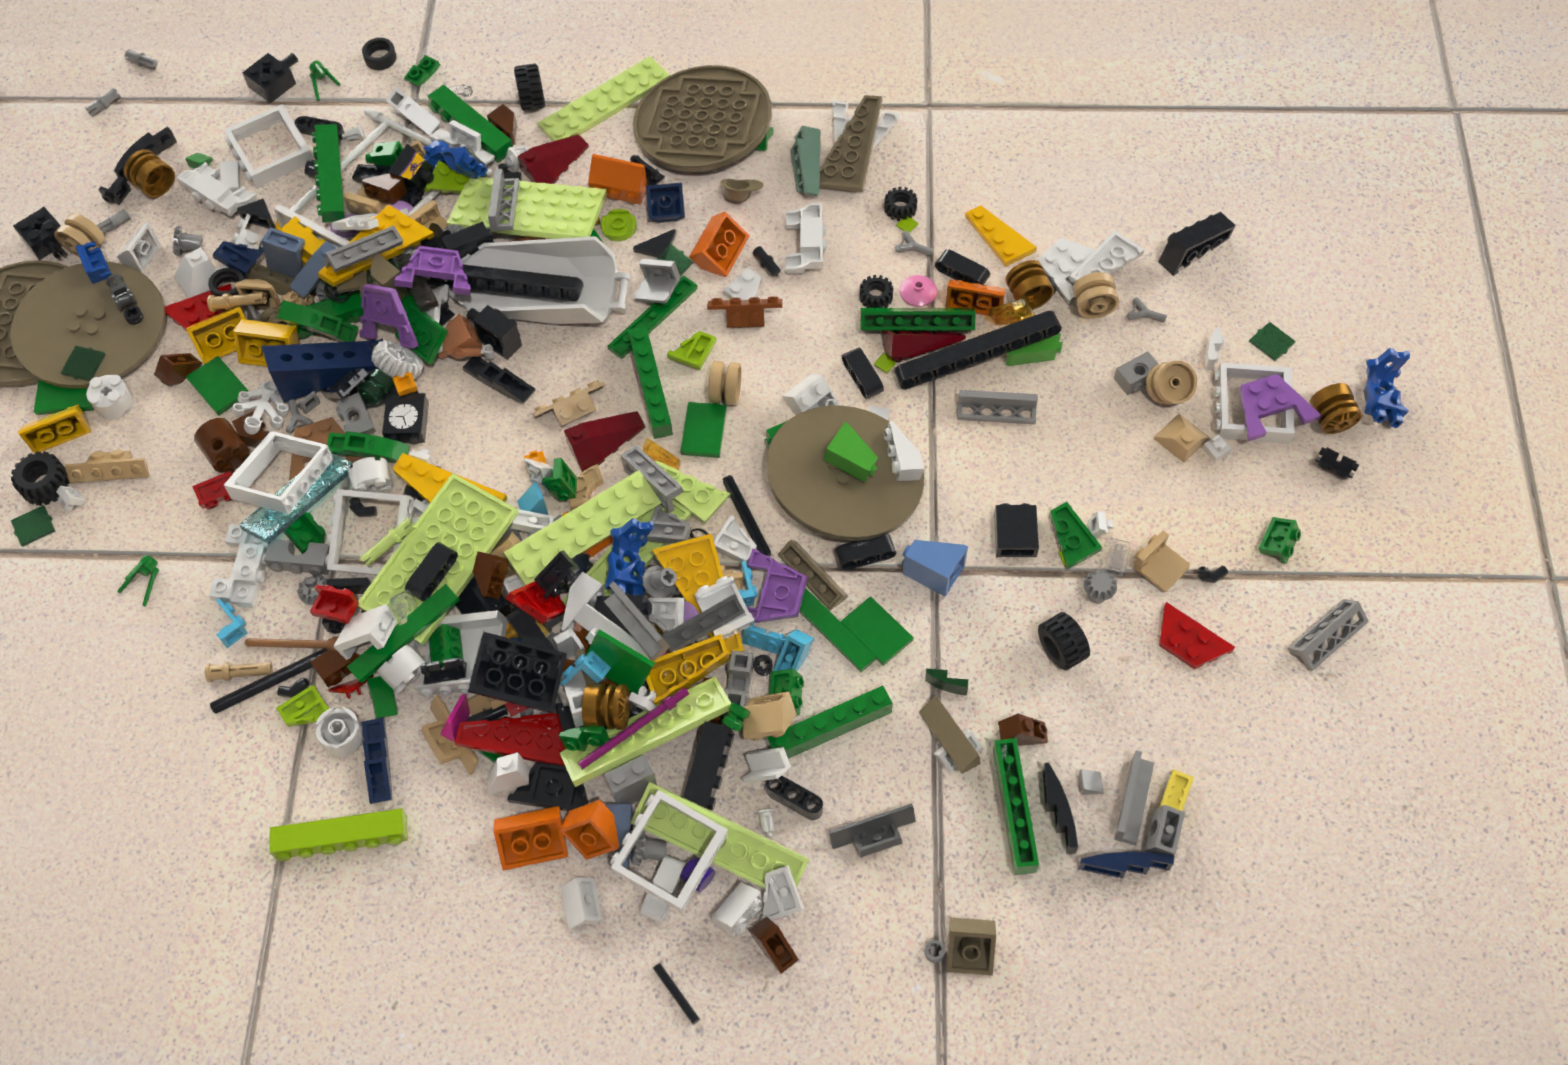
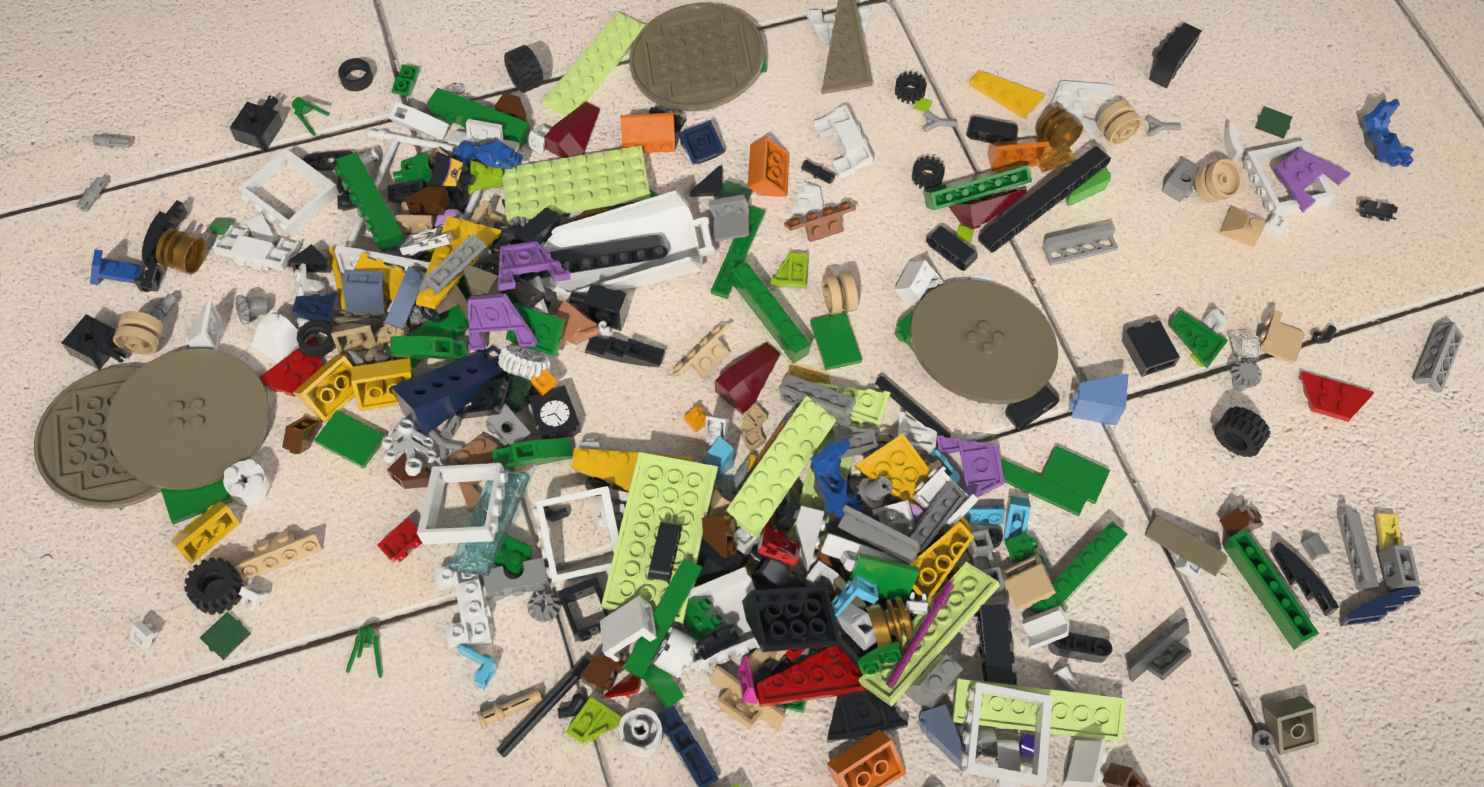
camera: 25 degrees left, 0 degrees up
clear green piece [61,345,106,381] -> none
blue hinge [75,242,111,284] -> none
dark grey connector [106,274,137,311] -> none
black bush [123,305,143,325] -> none
reddish brown cylinder [194,418,250,474] -> none
tan pin [207,292,267,312] -> none
medium nougat piece [245,637,338,651] -> none
red bracket [310,585,359,624] -> none
white brick [348,457,393,500] -> none
yellowish green pin [360,517,416,567] -> none
clear bracket [388,590,418,625] -> none
white slope [487,752,529,795] -> none
light grey fence [488,169,520,231] -> none
black arm [498,163,522,181] -> none
white slope [511,509,554,537] -> none
black bracket [534,550,580,599] -> none
green bracket [542,458,577,501] -> none
orange slope [559,800,619,860] -> none
lime tile [600,209,637,241] -> none
dark tan piece [720,179,764,203] -> none
green wheel [721,702,751,732] -> none
white wing [761,865,804,921] -> none
dark tan slope [777,540,848,610] -> none
sand green wedge [790,126,821,196] -> none
bright green slope [823,422,878,482] -> none
white slope [884,421,924,481] -> none
bright pink dish [900,275,937,307] -> none
dark green slope [925,668,969,695] -> none
white wing [1069,230,1145,284] -> none
green bracket [1258,517,1301,564] -> none
pearl gold wheel [1309,383,1362,434] -> none
none -> blue bracket [90,249,141,285]

